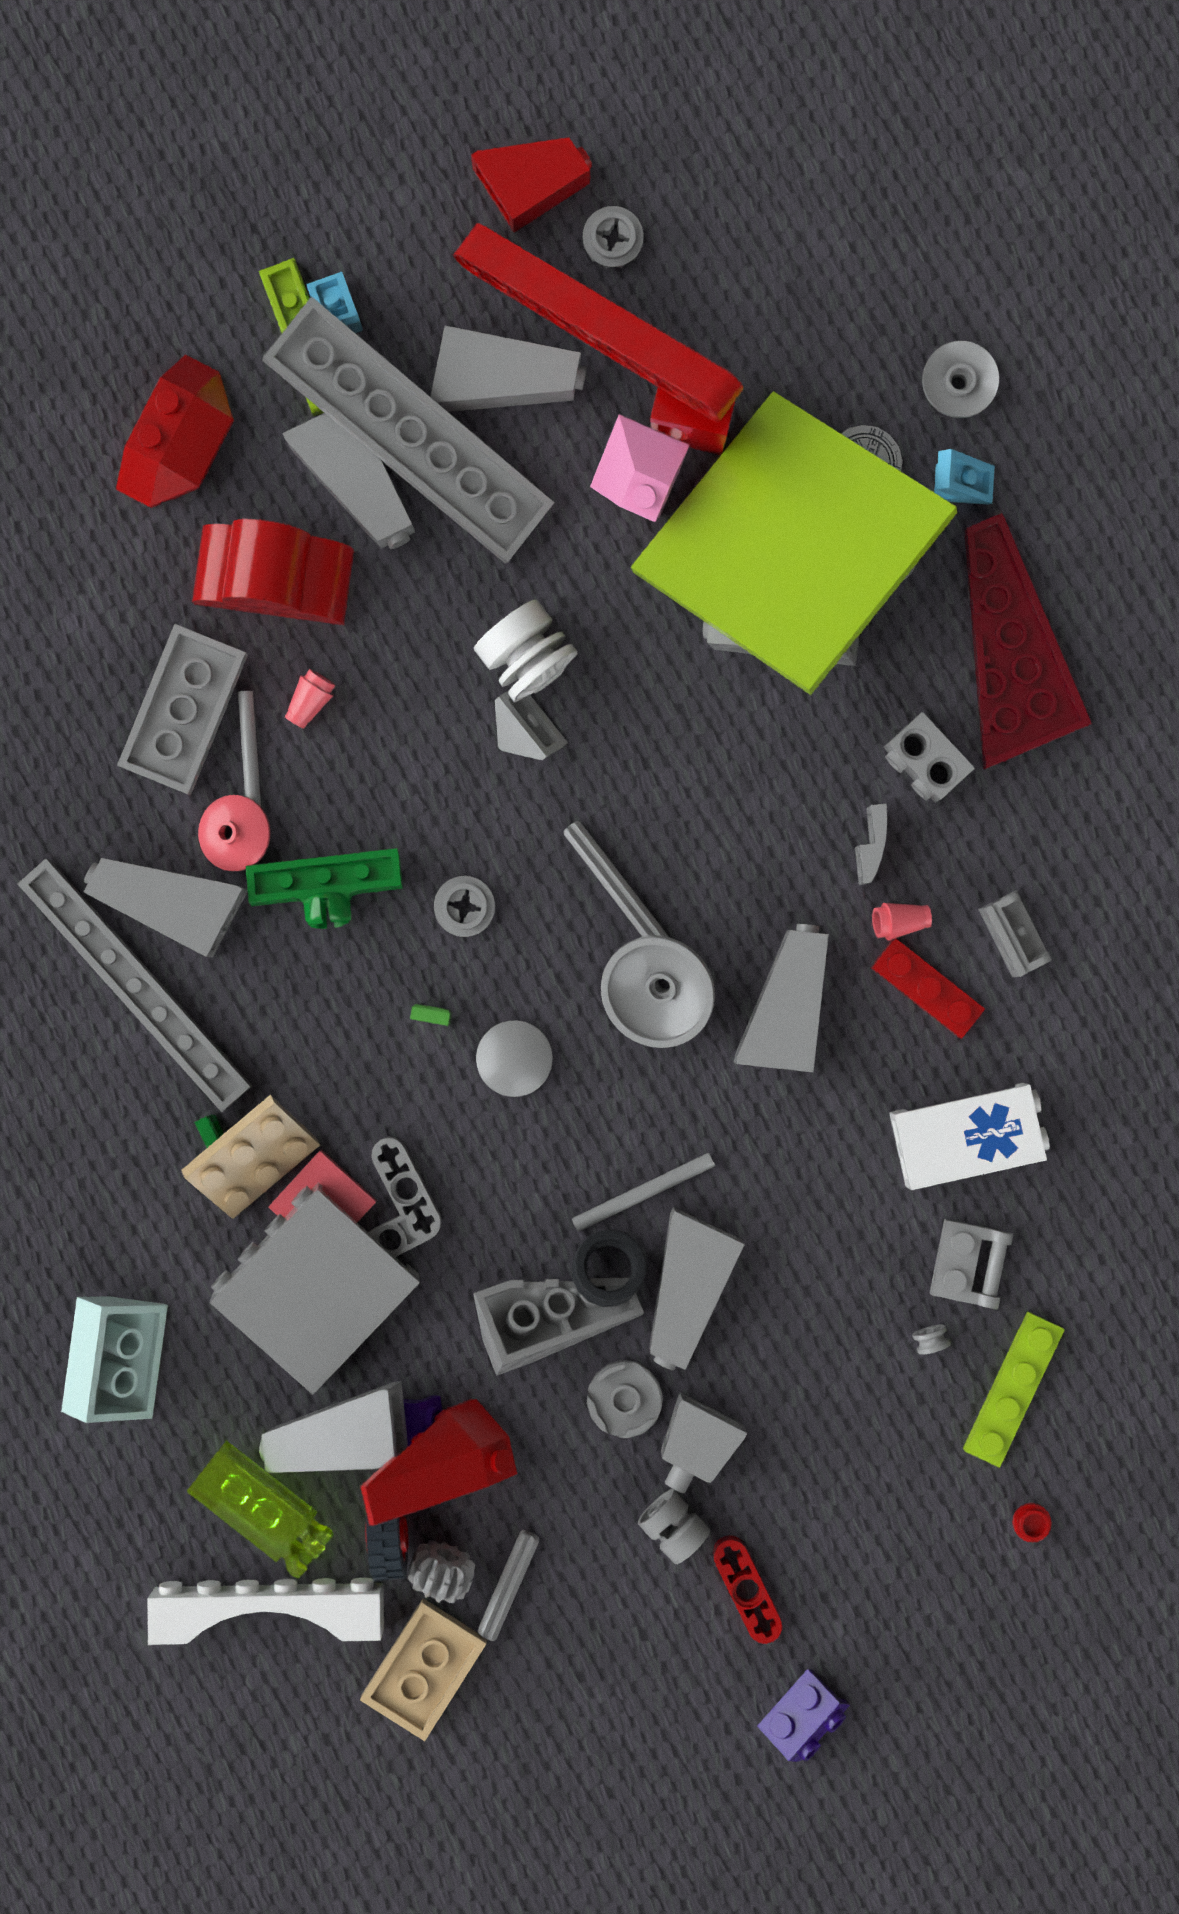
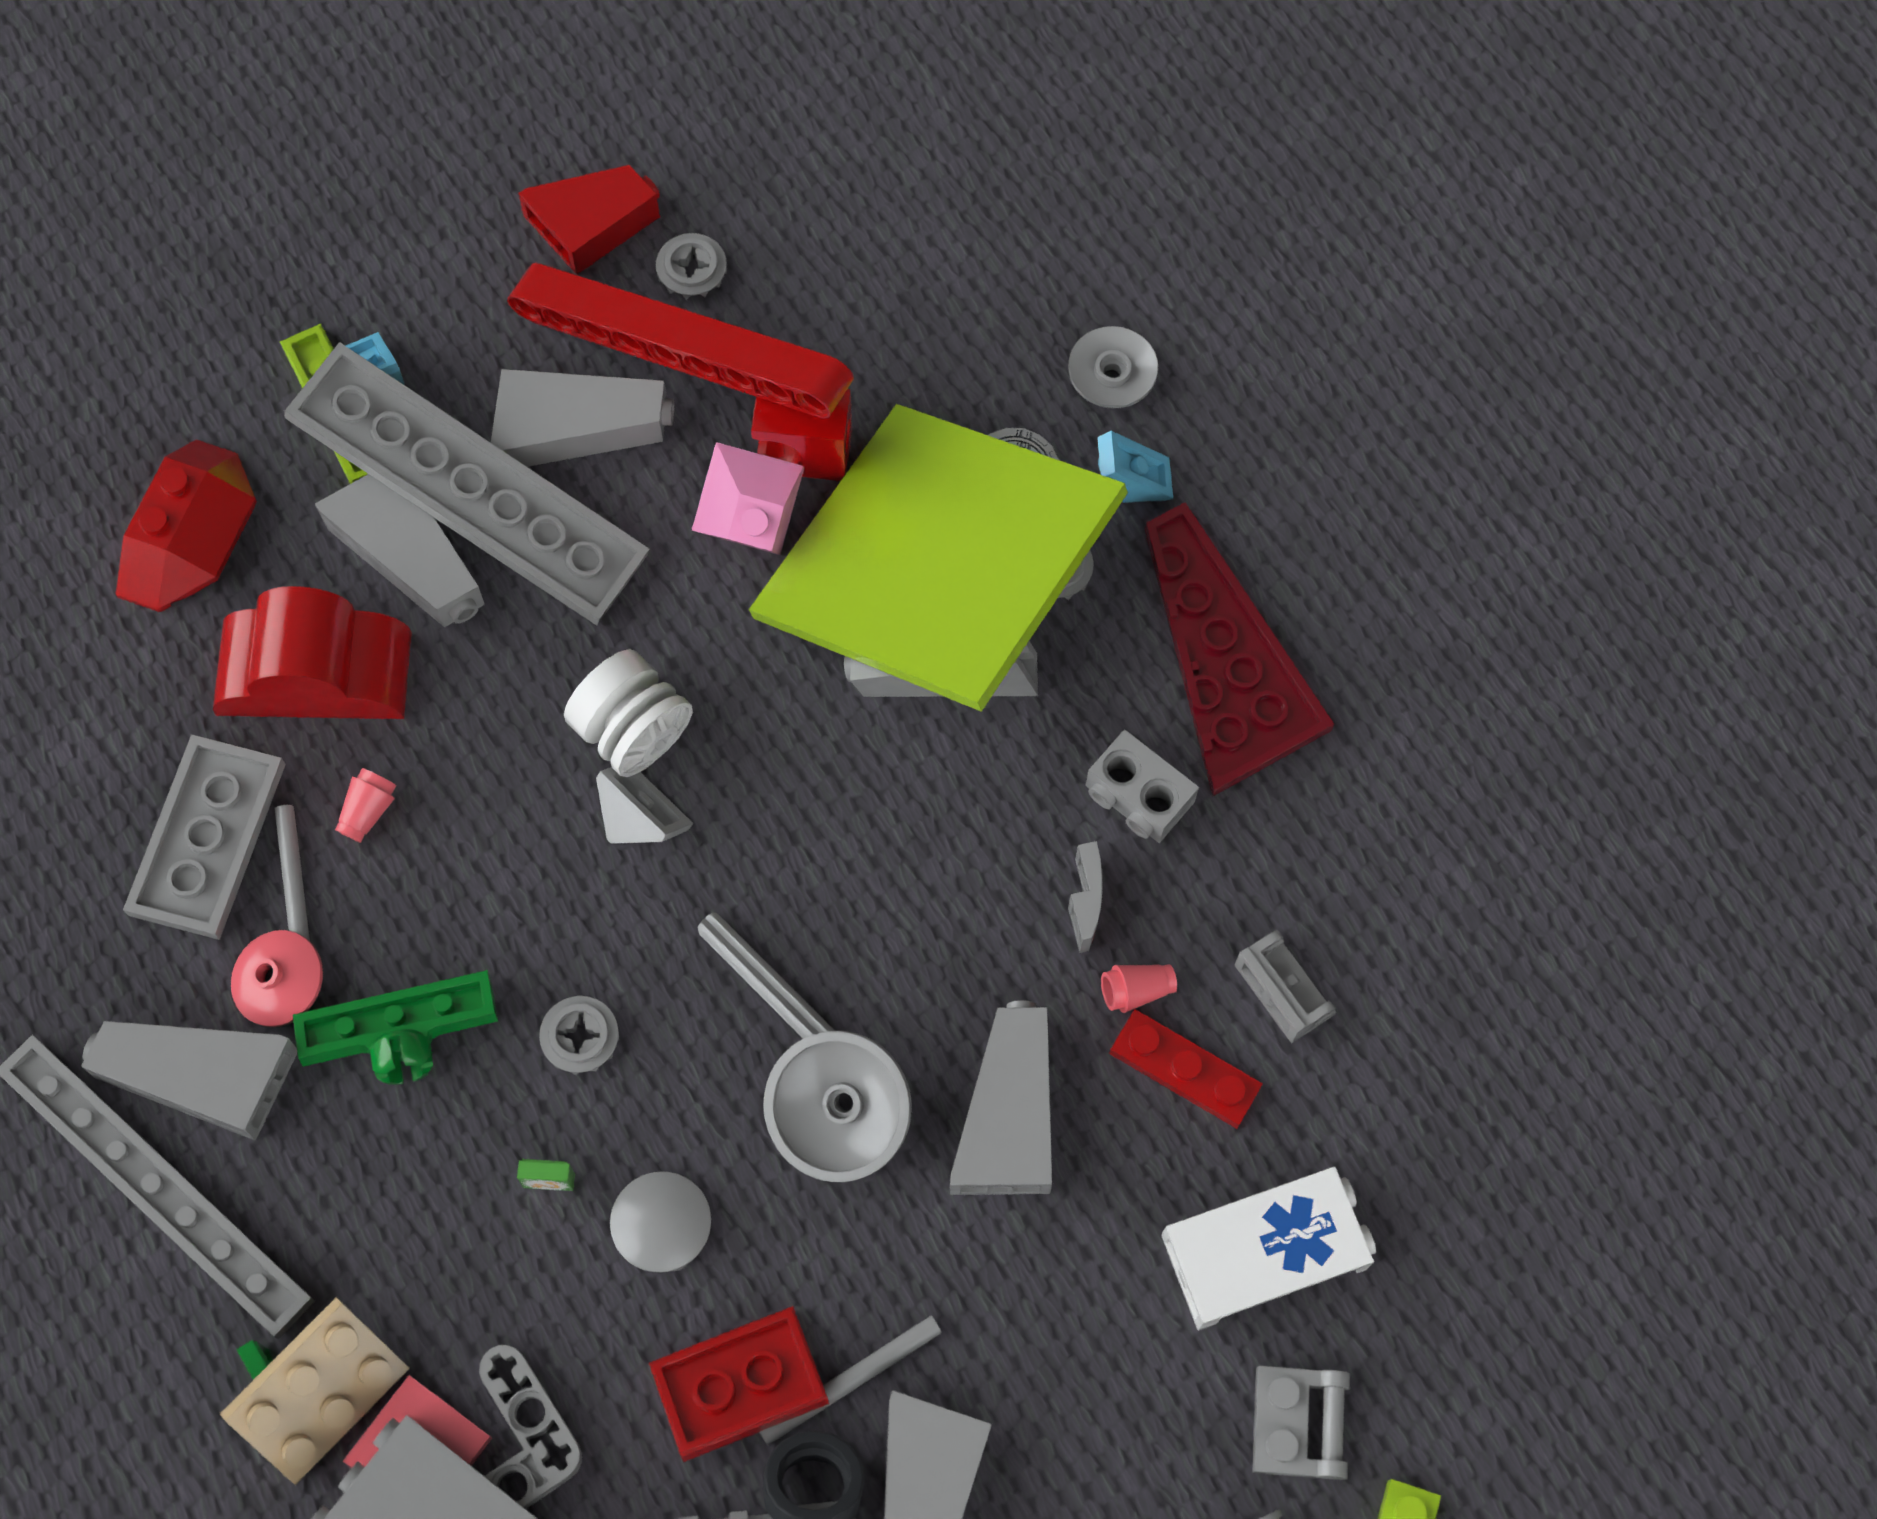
camera: 10 degrees left, 20 degrees down
none -> red tile [649,1306,830,1462]

